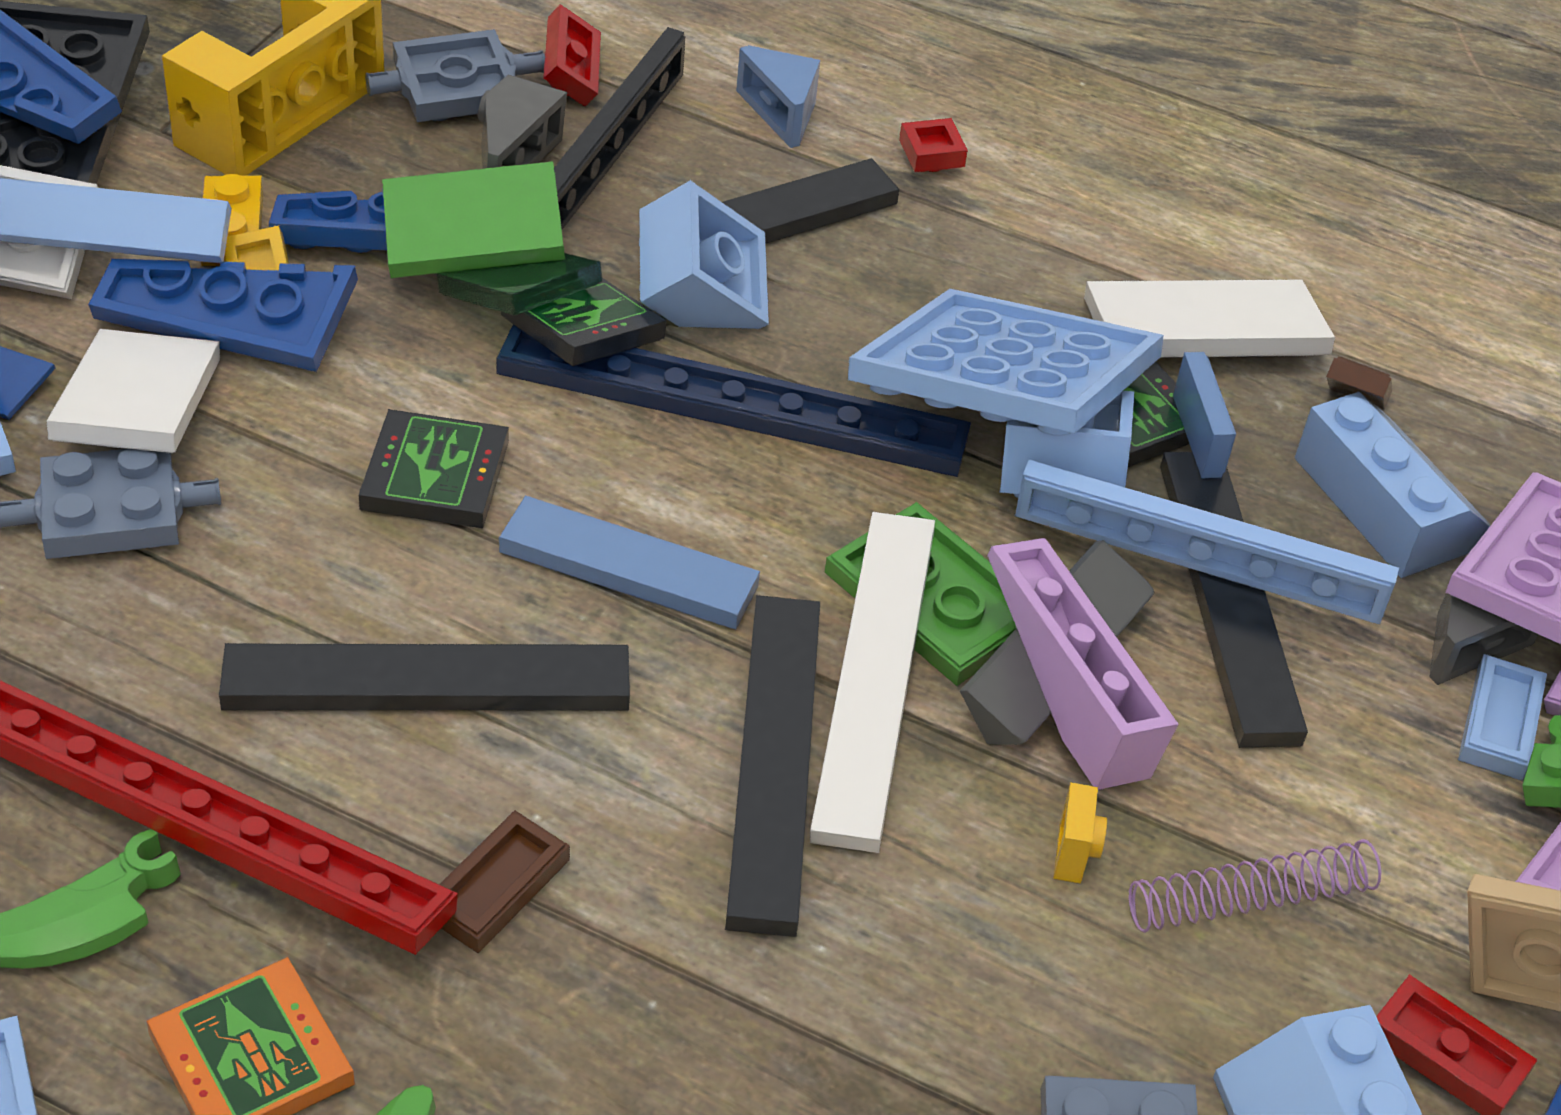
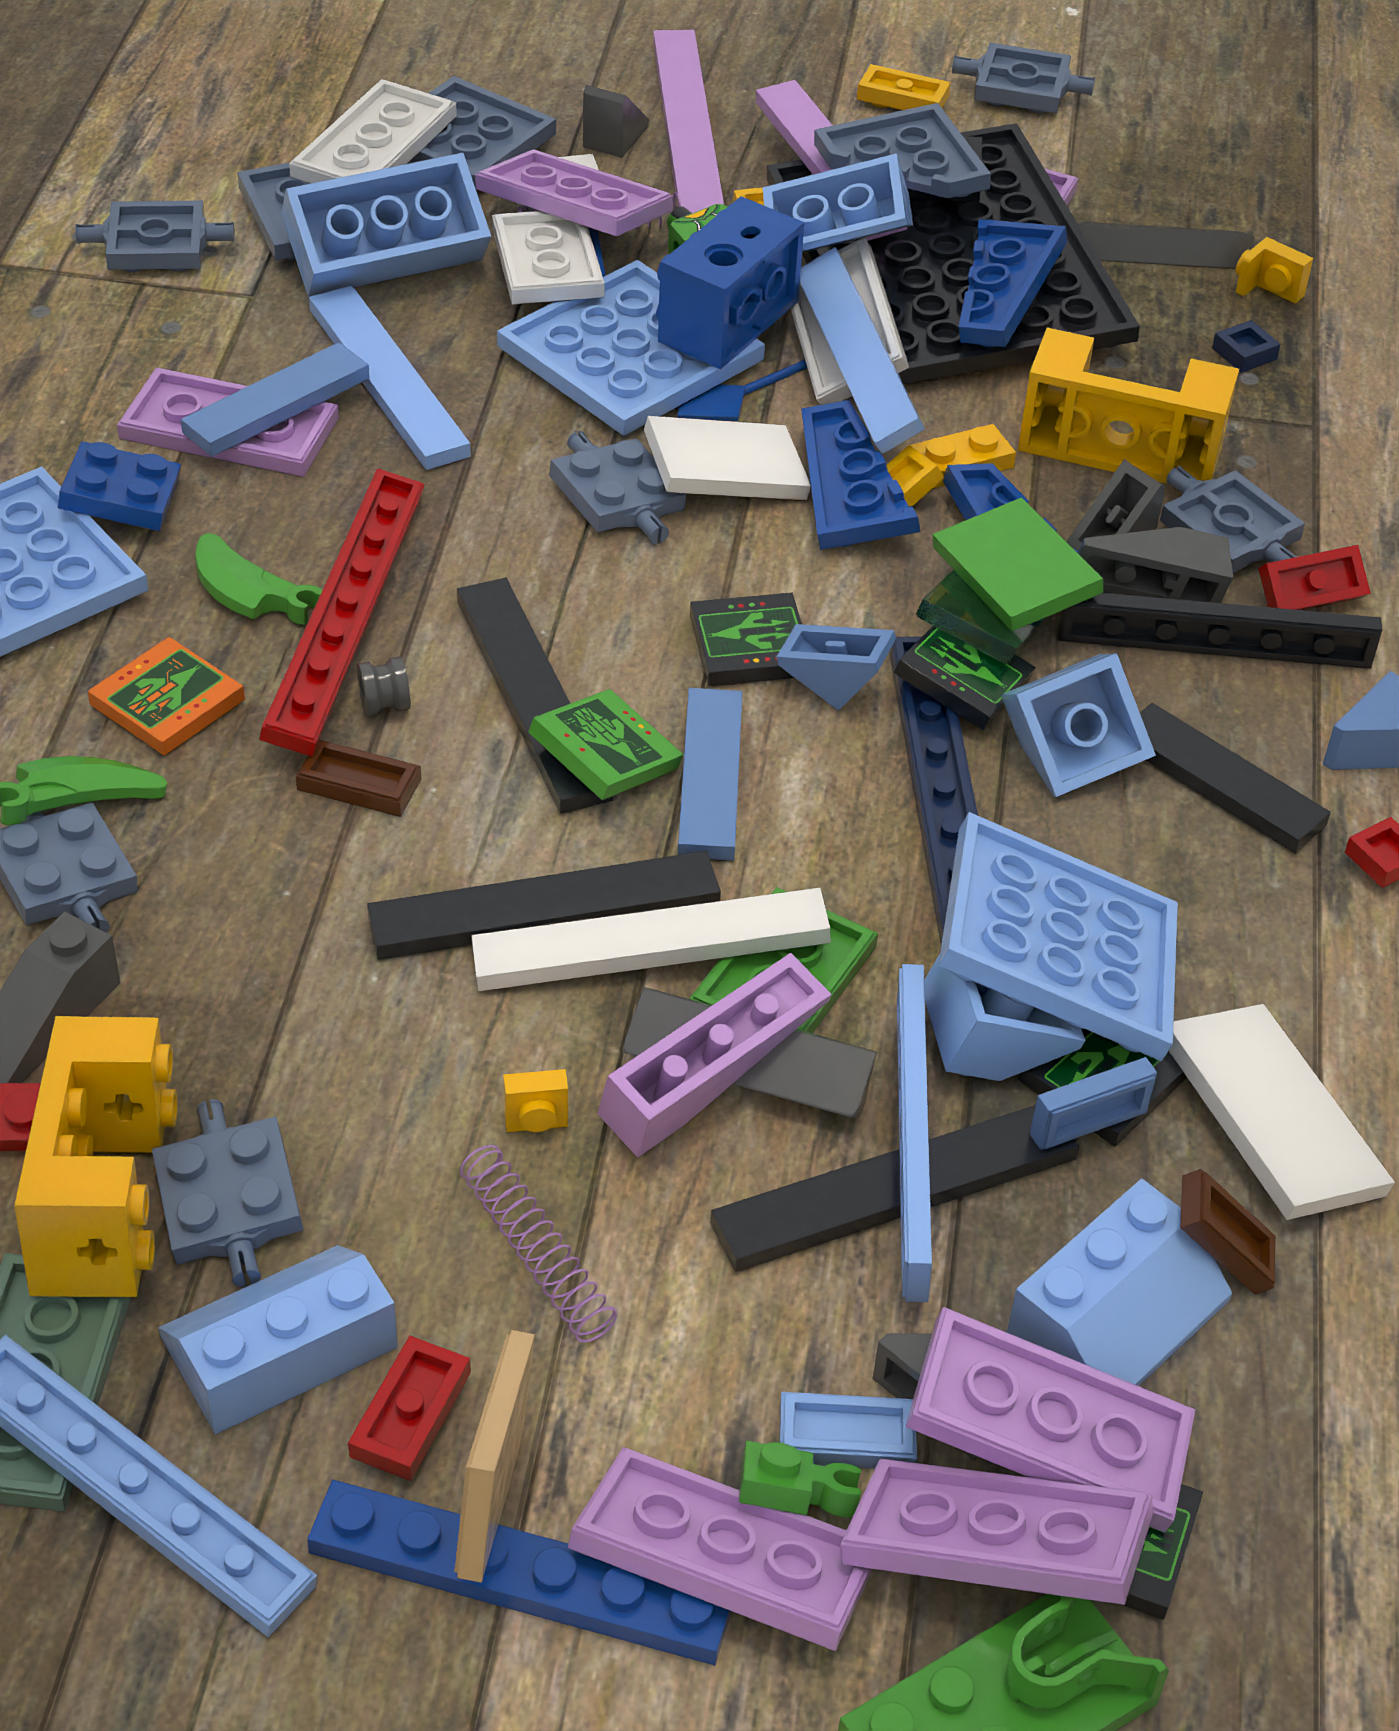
camera: 75 degrees right, 0 degrees up
none -> dark grey wheel [357,656,411,716]
none -> bright green tile [528,689,684,800]
none -> medium blue slope [776,624,896,711]
none -> dark grey slope [1066,459,1165,551]

